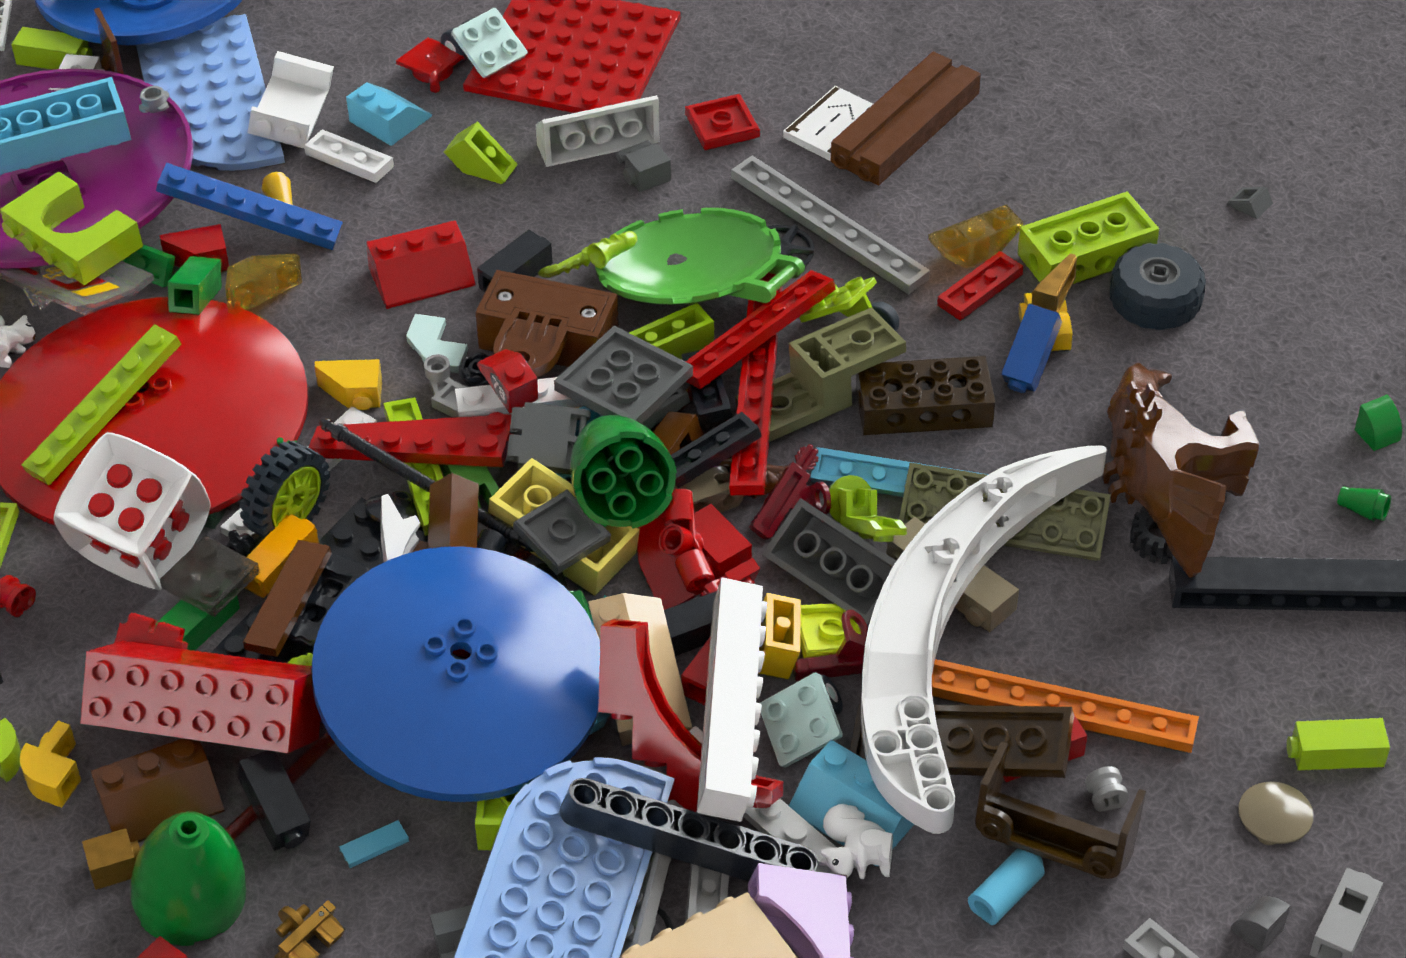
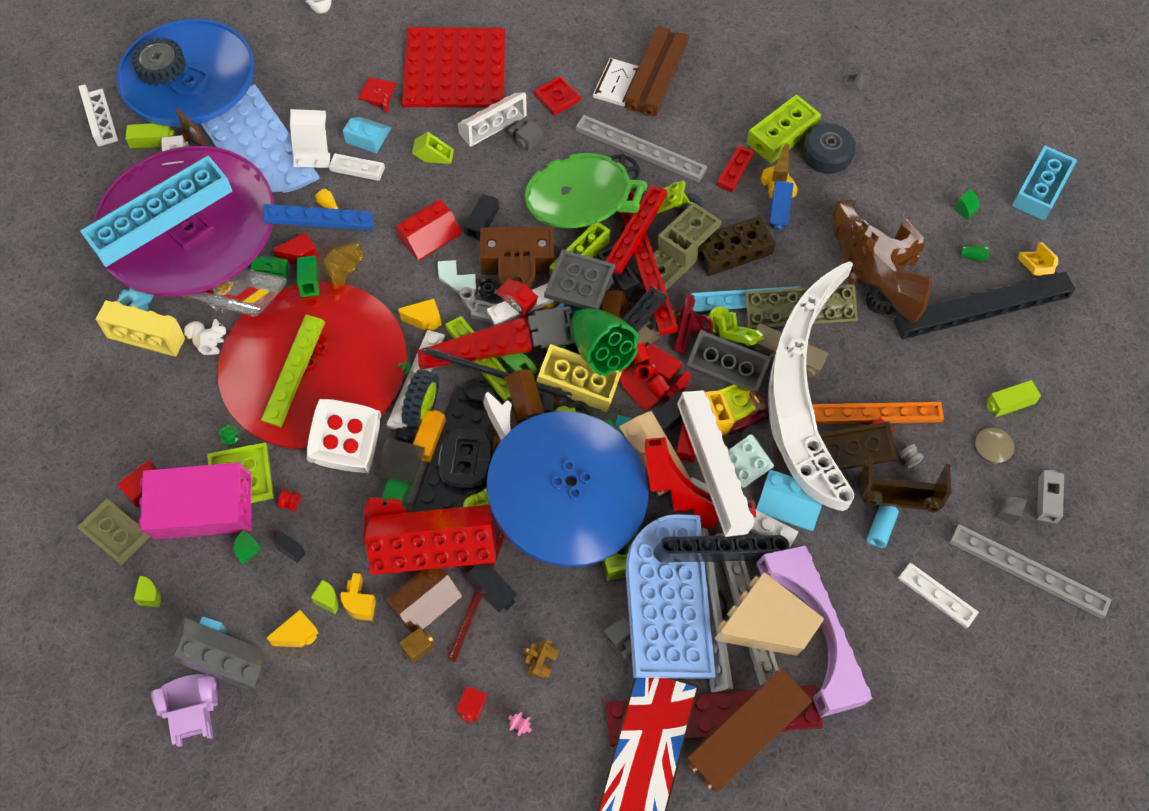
camera: 20 degrees left, 15 degrees up
lime arch [0,172,143,285] -> none
green cylinder [131,812,246,946] -> none
light grey plate [139,86,170,113] -> none
reddish brown tile [243,540,332,657] -> none
medium azure piece [339,820,409,868] -> none
light aqua plate [441,8,528,78] -> none
dark grey tile [513,490,611,575] -> none
lime piece [538,231,638,278] -> none
white animal [820,804,893,879] -> none
clear yellow slope [928,204,1023,269] -> none

